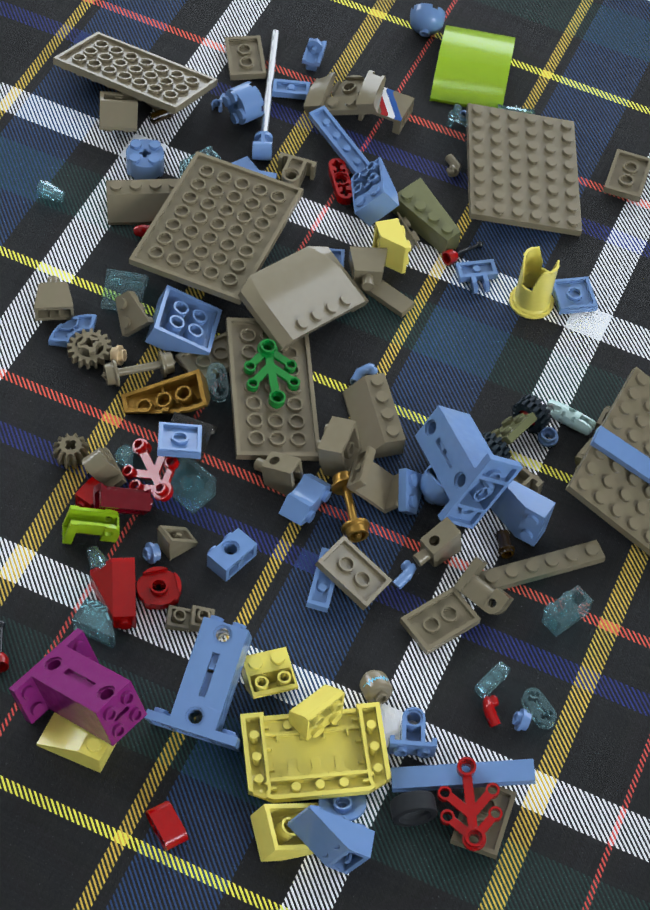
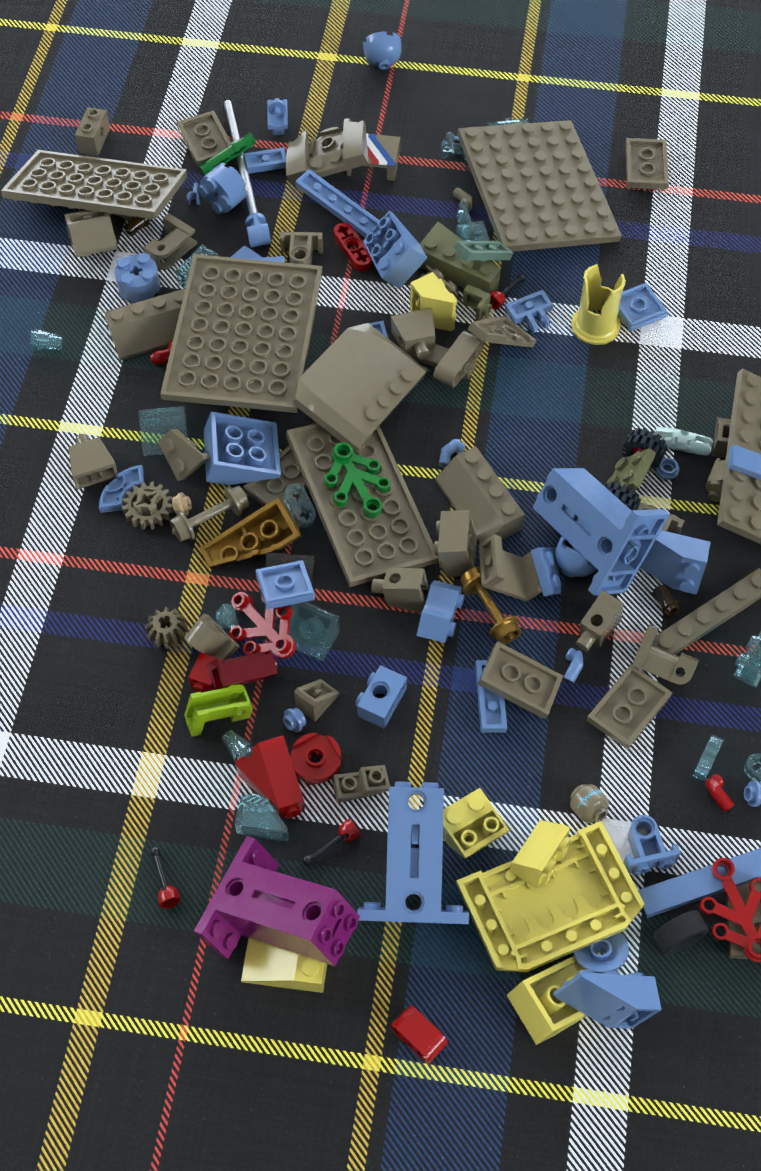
camera: 10 degrees left, 5 degrees up
lime slope [430,25,515,109] -> none
none -> dark tan brick [75,107,110,156]
none -> dark tan piece [144,213,197,270]
none -> green pin [199,132,257,175]
none -> hinge [302,818,361,866]
none -> dark tan beam [433,330,485,388]
none -> sand green plate [454,241,513,262]
none -> clear light blue bracket [456,201,490,241]
none -> olive bracket [463,284,492,321]
none -> dark tan wing [468,316,537,348]

